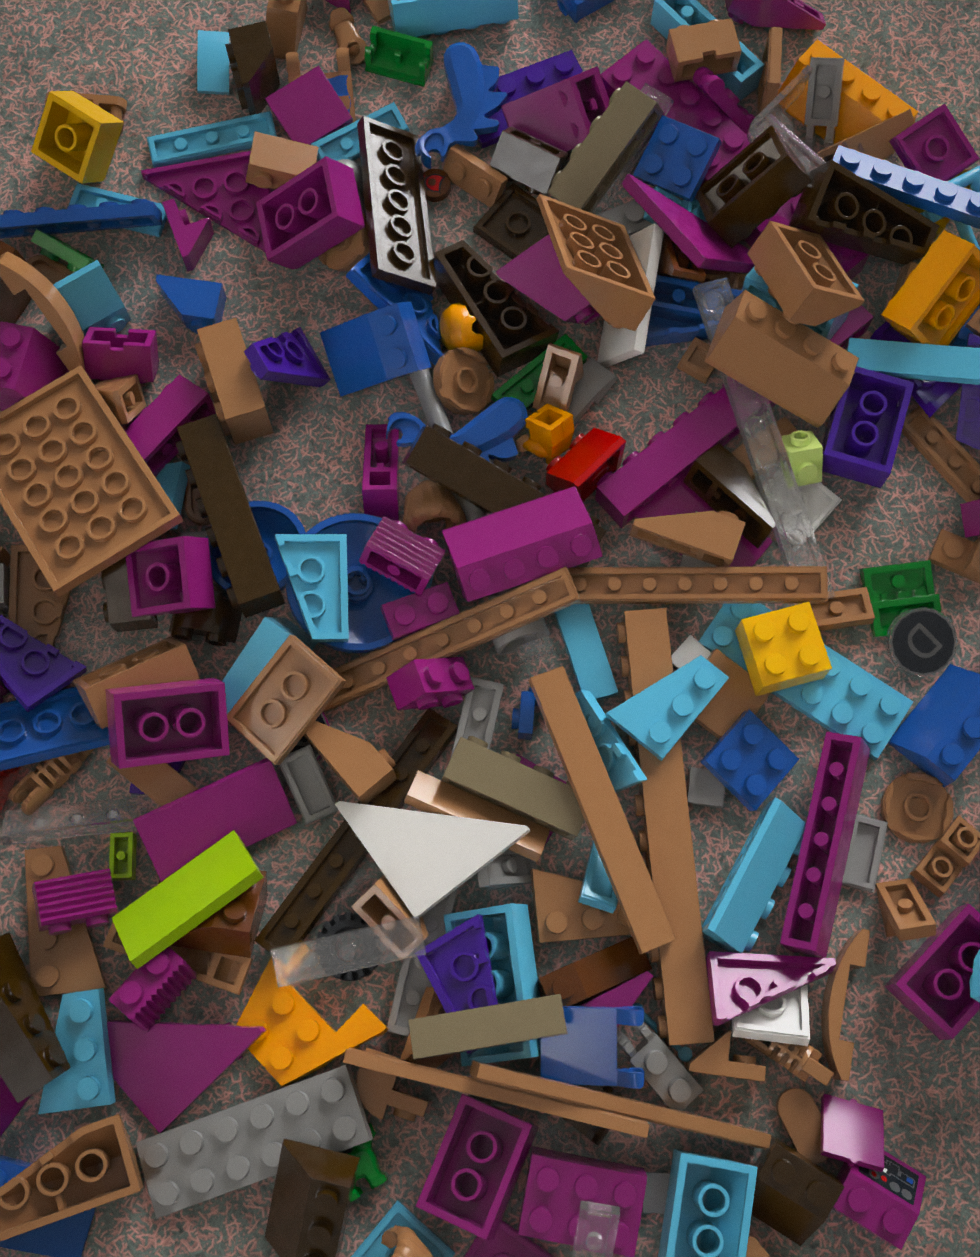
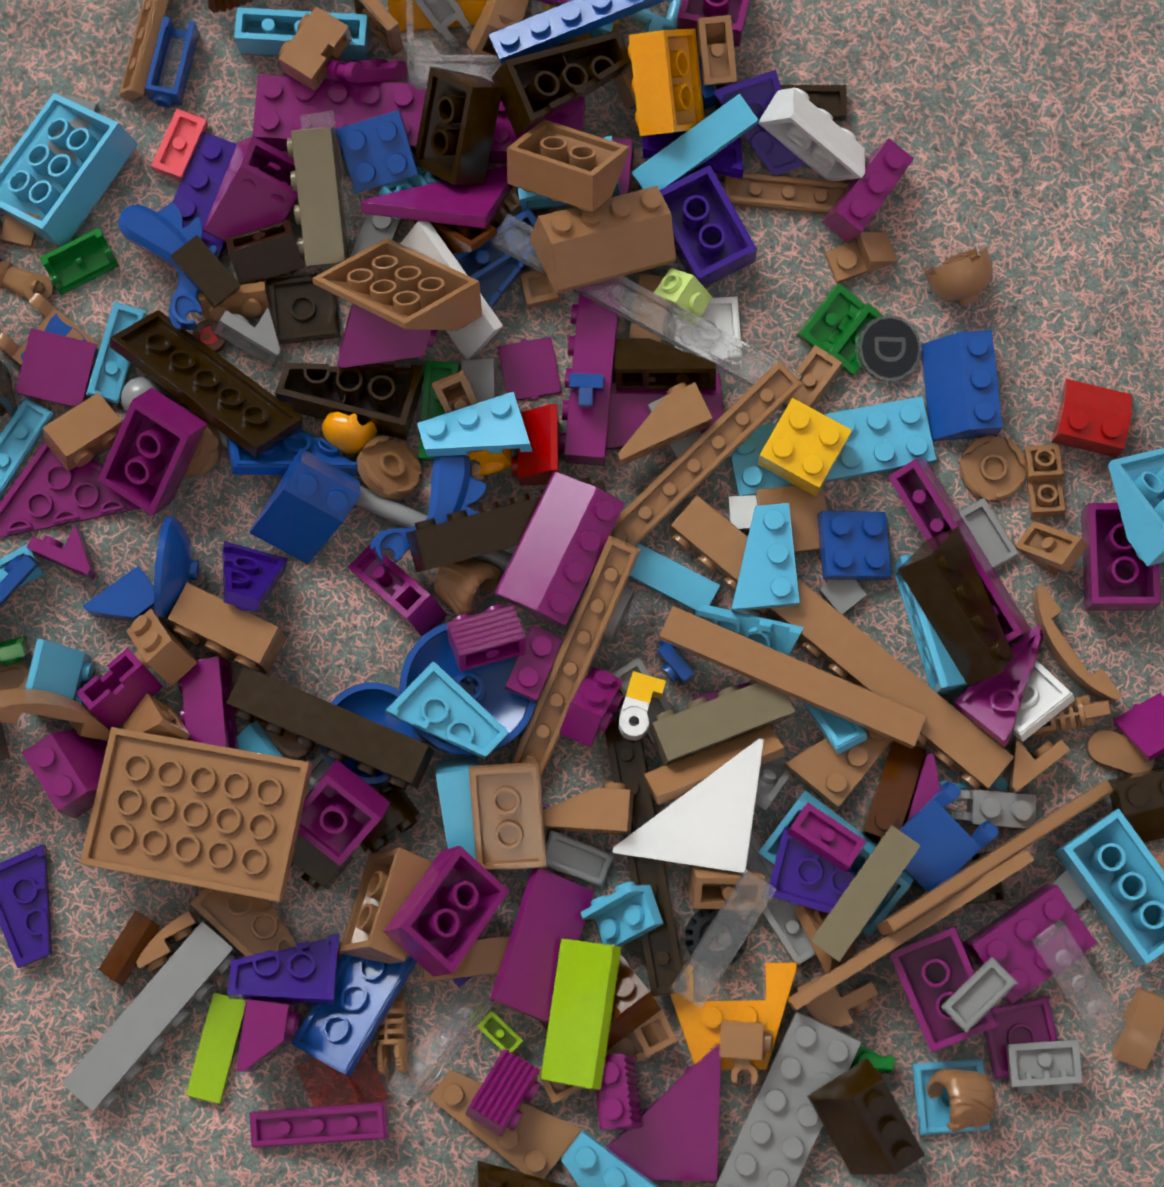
camera: 40 degrees left, 5 degrees up
none -> medium nougat brick [126,608,197,686]
none -> coral plate [151,109,209,181]
none -> blue dish [154,516,199,619]
none -> dark brown tile [171,235,241,309]
none -> light grey slope [214,308,281,367]
none -> medium azure wing [417,391,533,457]
none -> magenta piece [497,337,562,401]
none -> blue tile [569,373,605,407]
none -> medium azure bracket [580,881,663,947]
none -> leg [618,671,666,741]
none -> medium nougat brick [719,1020,773,1084]
none -> magenta plate [787,802,866,872]
none -> dark brown wedge [898,527,1014,686]
none -> light grey tile [941,957,1018,1033]

